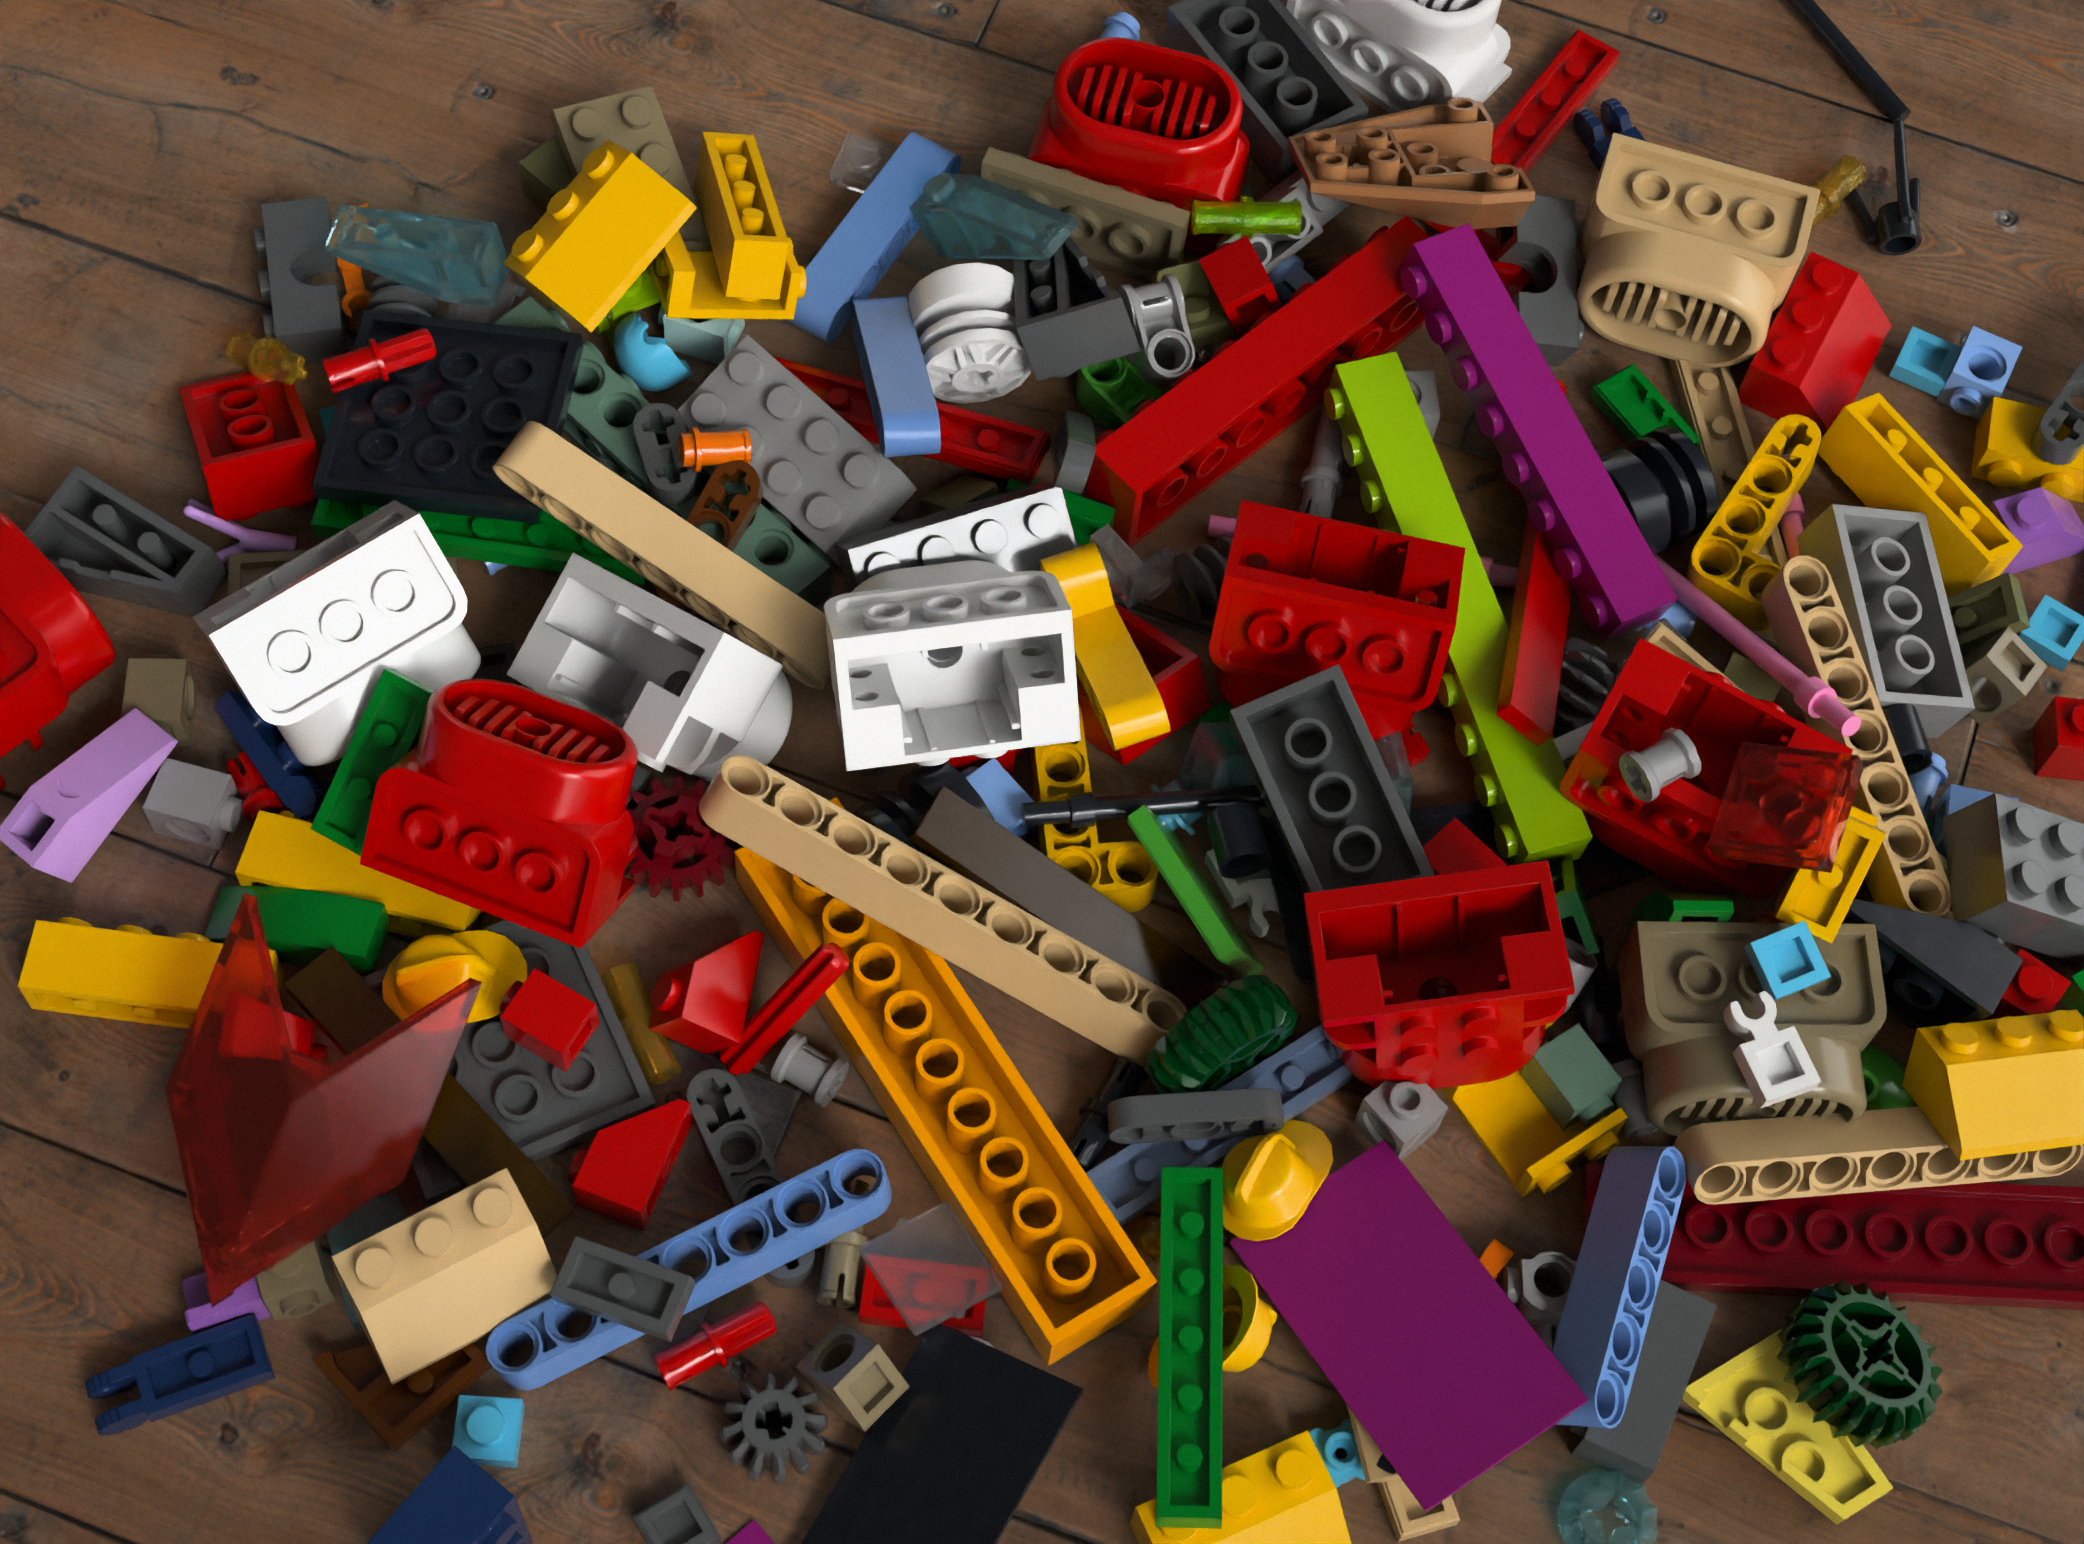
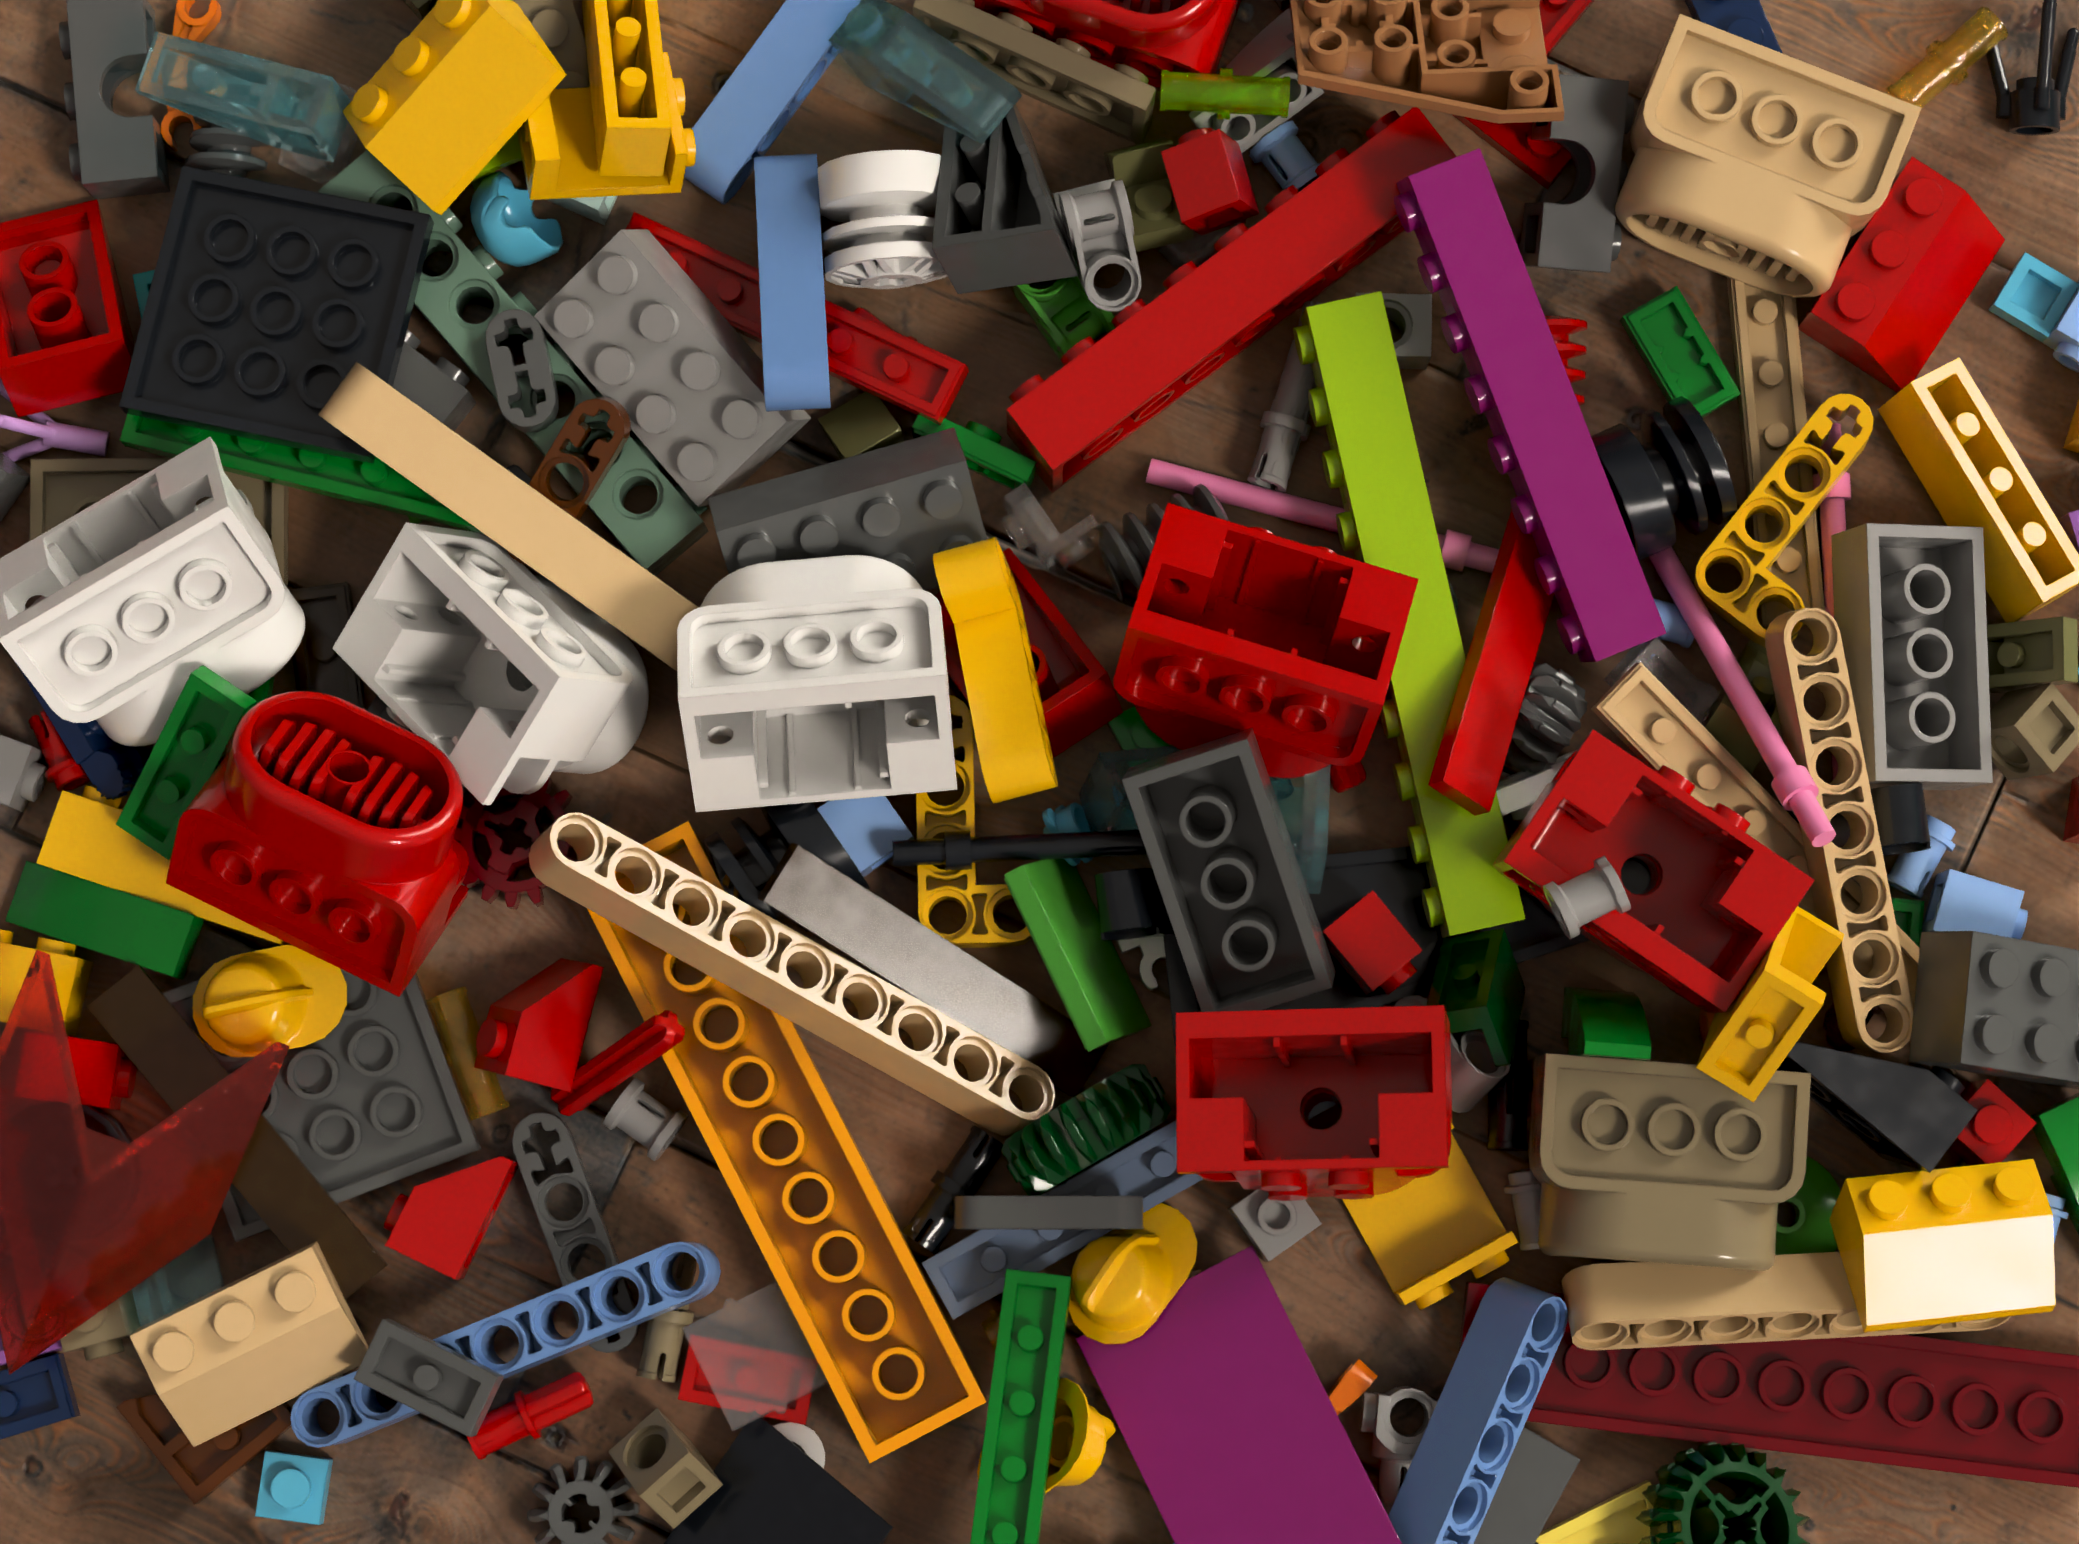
camera: 10 degrees right, 20 degrees up
clear yellow axle [227,332,308,386] -> none
red axle [321,329,437,394] -> none
red brick [499,968,600,1073] -> none
orange pin [678,427,751,472] -> none
dark grey beam [1051,409,1096,494] -> none
sand green brick [1520,1023,1622,1131] -> none
clear red plate [1707,742,1864,873] -> none
white plate [1724,991,1822,1109] -> none
medium azure plate [1744,921,1831,1001] -> none

